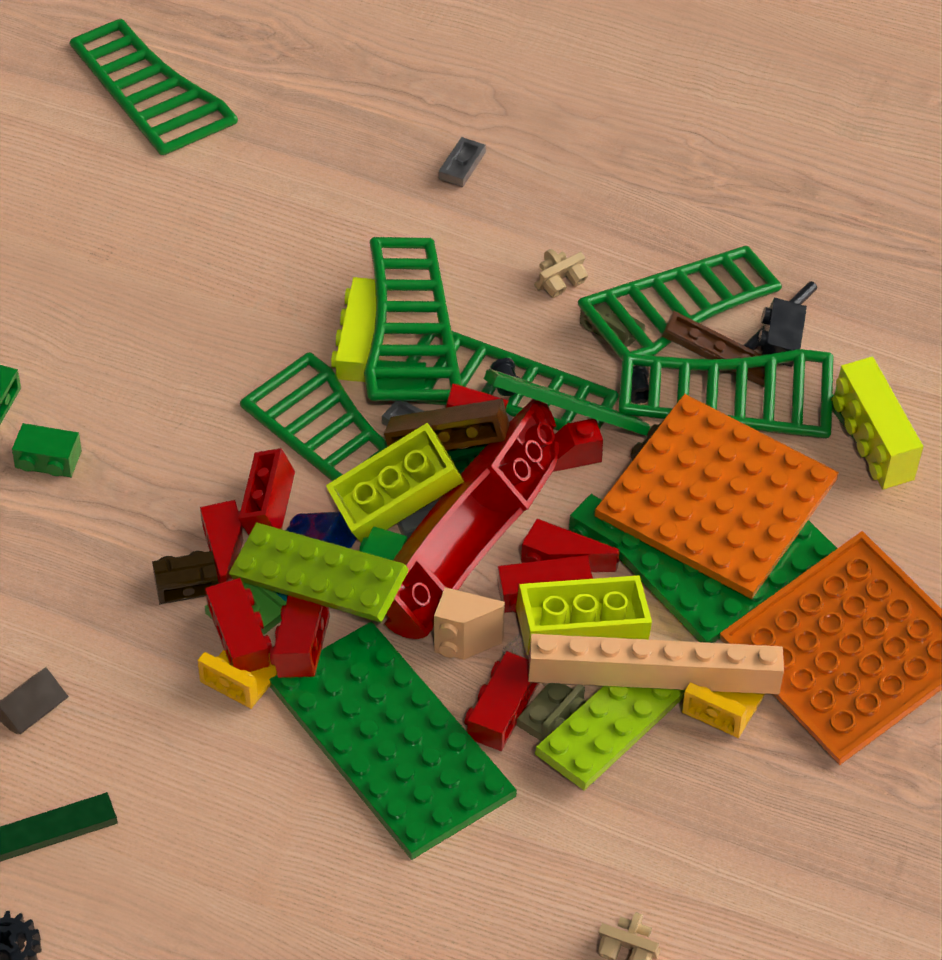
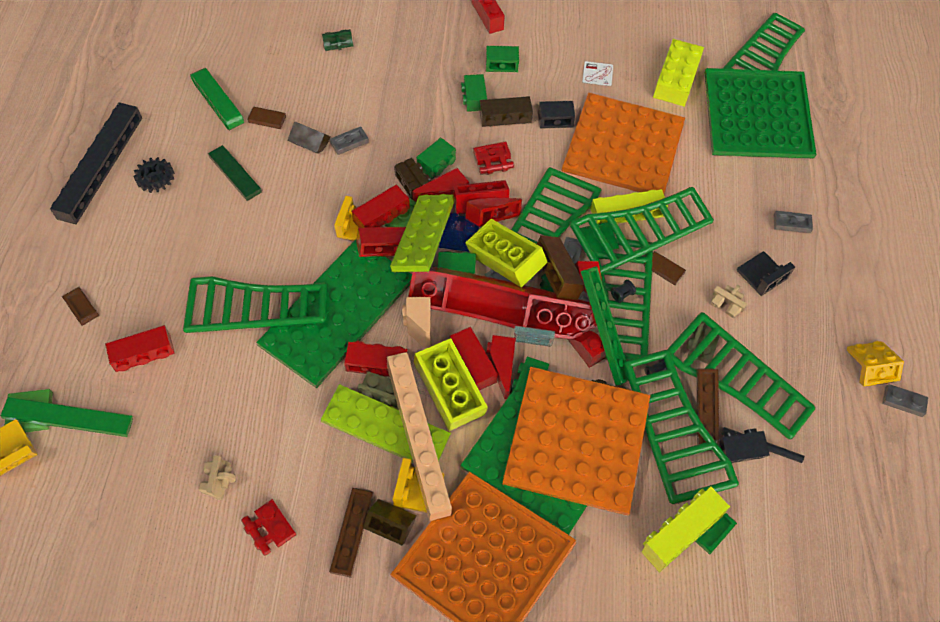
camera: 70 degrees right, 10 degrees up
none -> green bar [183,276,327,333]
none -> red plate [241,499,296,556]
none -> reddish brown tile [329,488,373,578]
none -> flat silver plate [330,127,369,155]
none -> dark brown brick [363,499,417,546]
none -> green brick [416,137,456,179]
none -> red slope [465,198,522,227]
none -> red plate [473,141,514,175]
none -> dark brown brick [479,96,533,127]
none -> clear light blue tile [514,326,555,347]
none -> black brick [538,101,575,129]
none -> orange plate [562,92,685,194]
none -> white sticker [582,61,613,86]
none -> reddish brown tile [644,251,686,285]
none -> neon yellow brick [653,39,704,107]
none -> green plate [704,68,817,159]
none -> black bracket [737,251,795,296]
none -> yellow bracket [846,341,904,387]
none -> flat silver plate [882,384,928,417]

